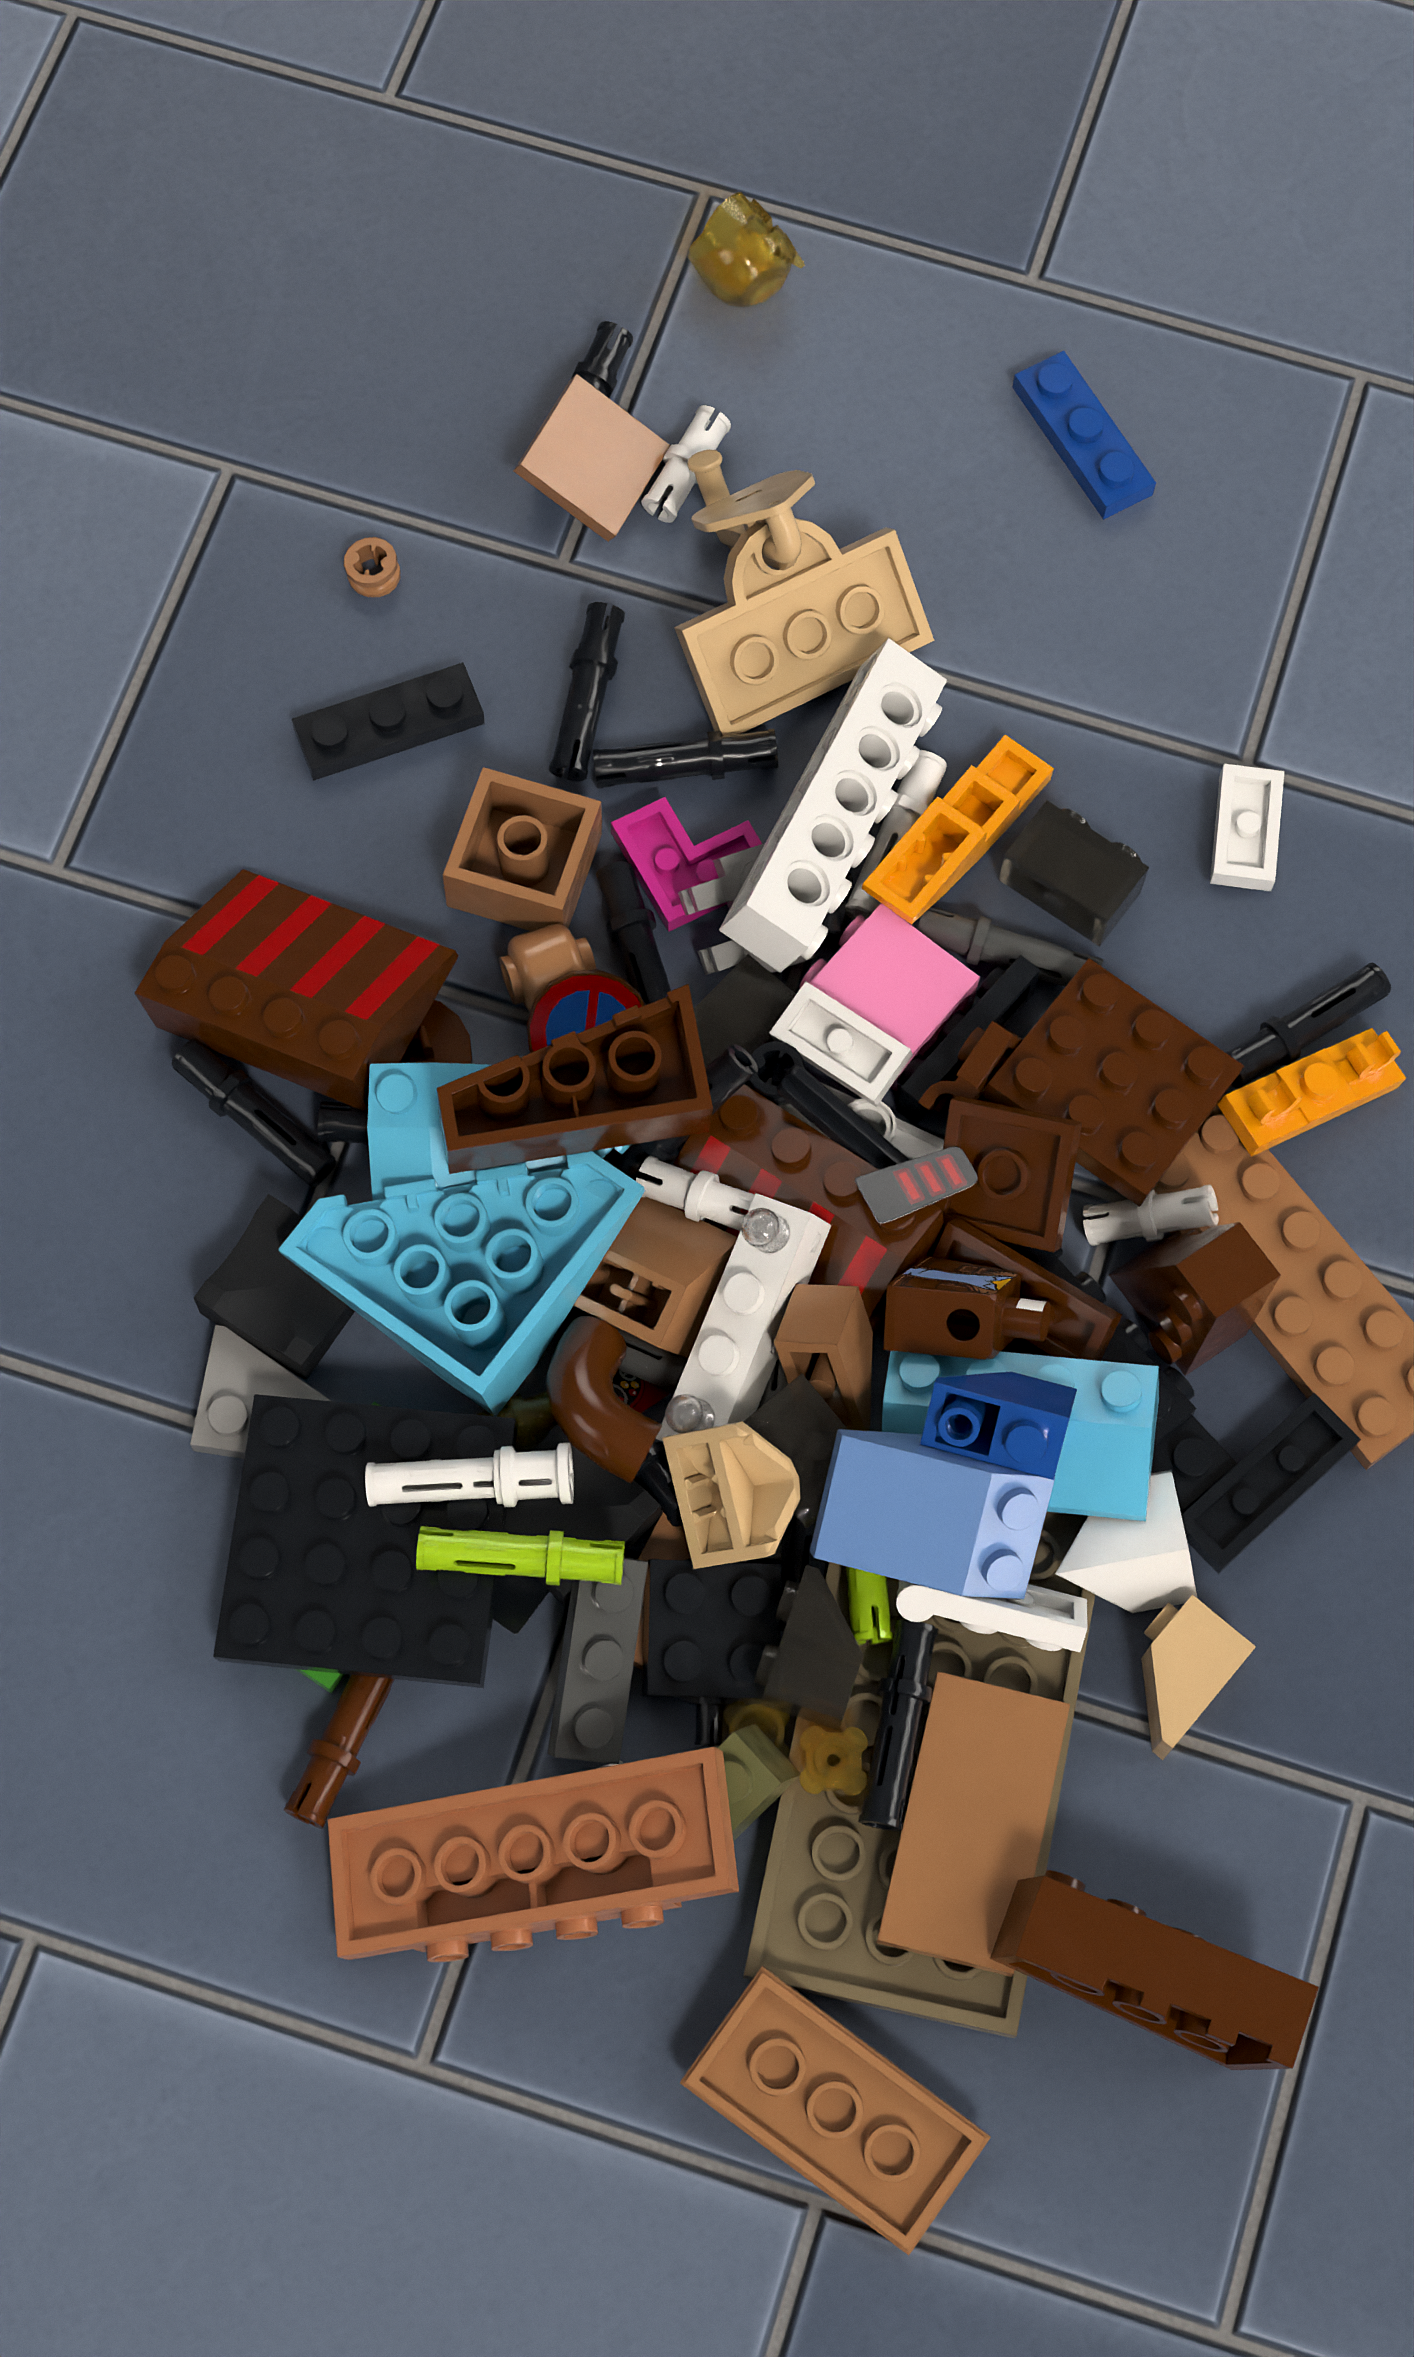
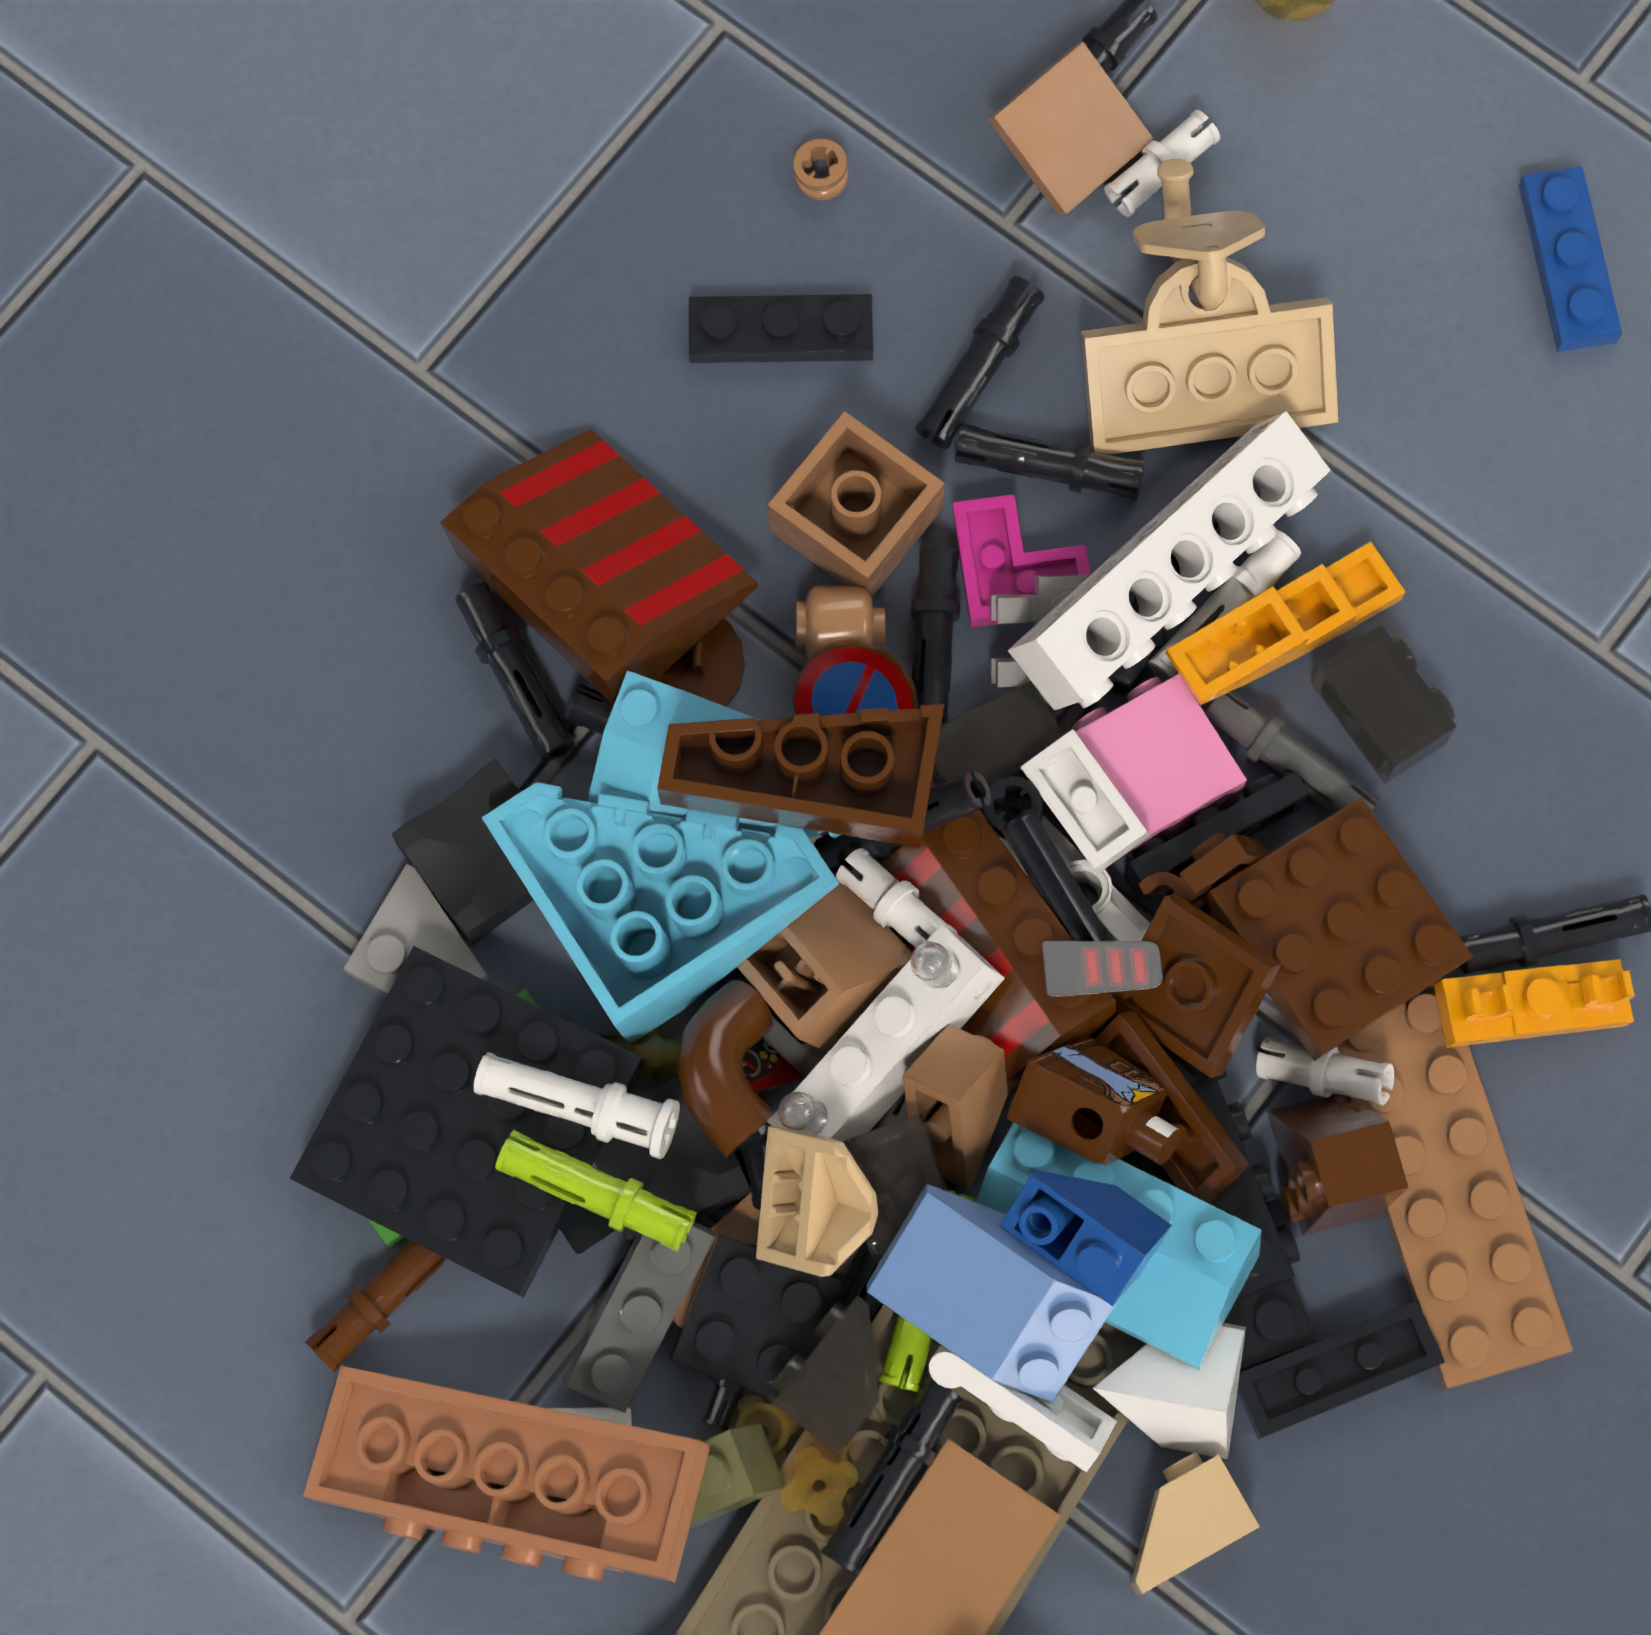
camera: 25 degrees right, 5 degrees up
white plate [1210,764,1284,891] -> none

